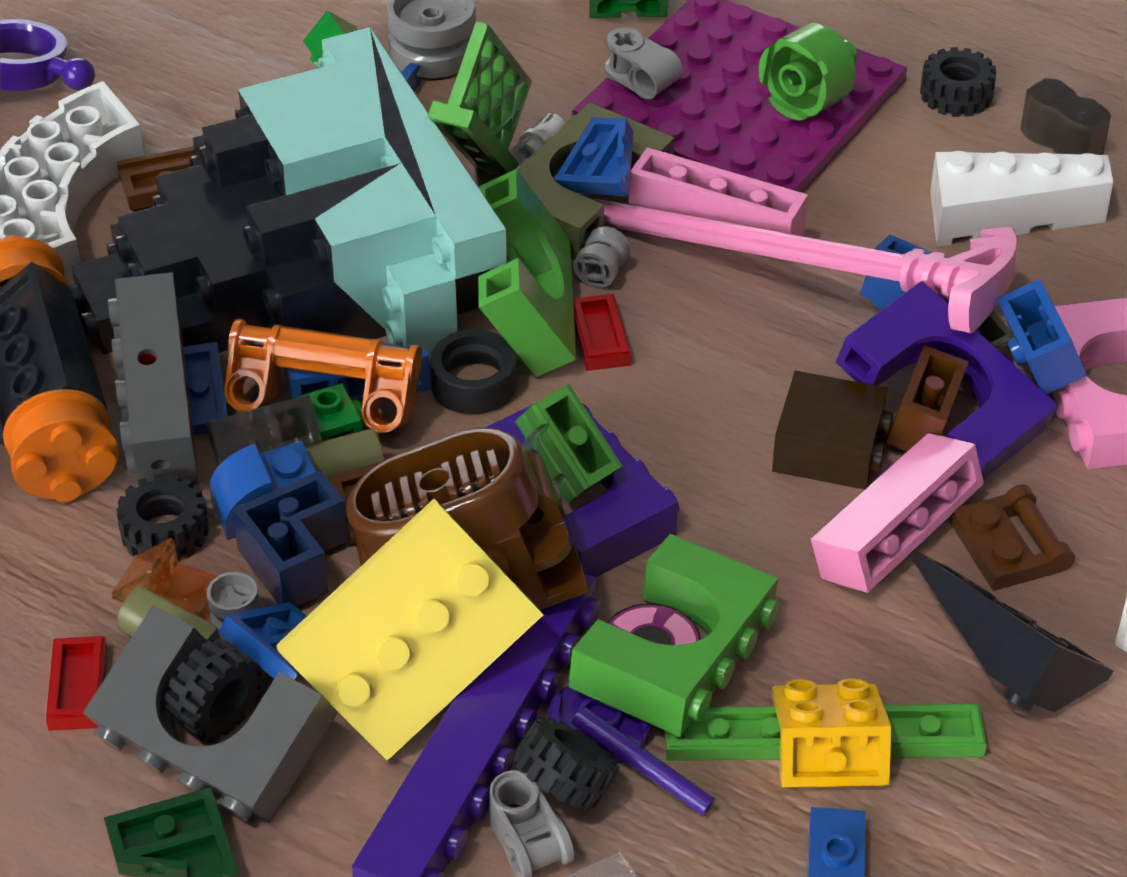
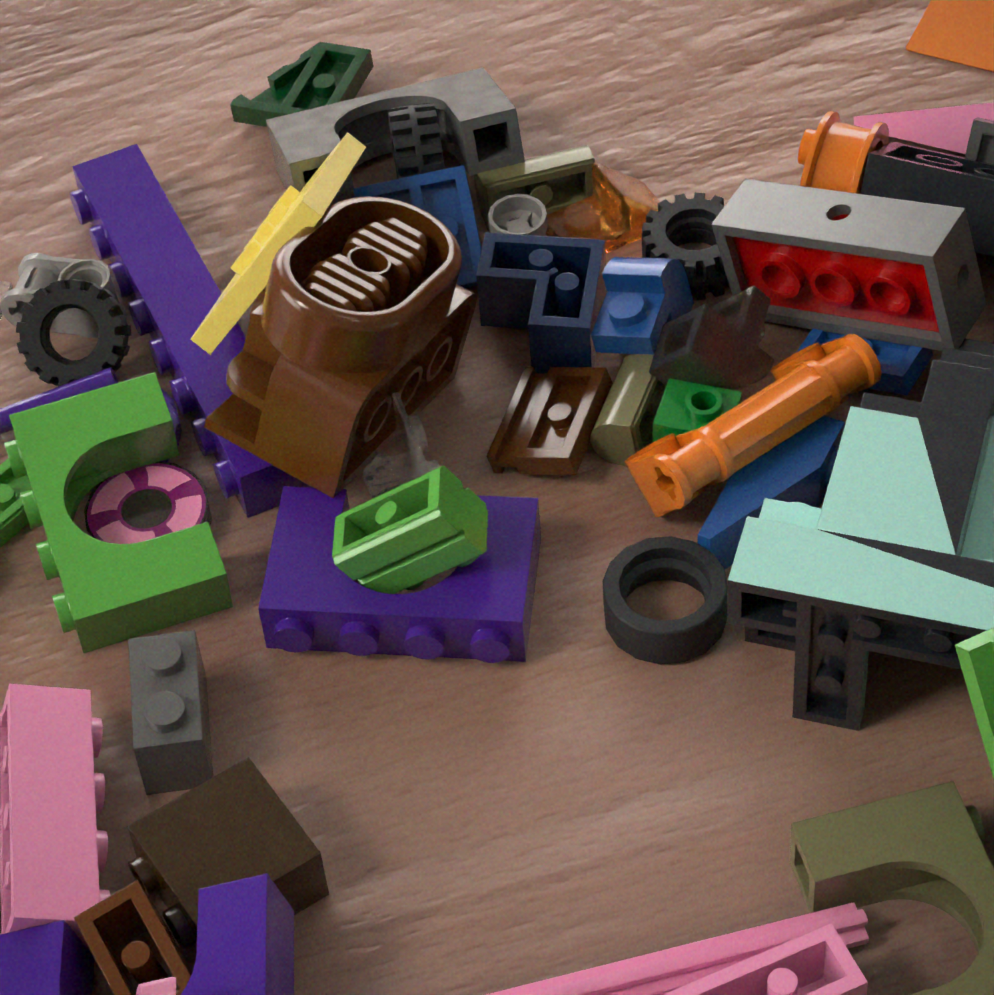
camera: 135 degrees right, 5 degrees up
red tile [46,636,108,731] -> none
bright green arch [478,169,576,377] -> none
blue wing [554,117,633,196] -> none
light grey wheel [573,226,630,288] -> none
red tile [573,294,631,371] -> none
none -> dark grey brick [128,630,213,795]

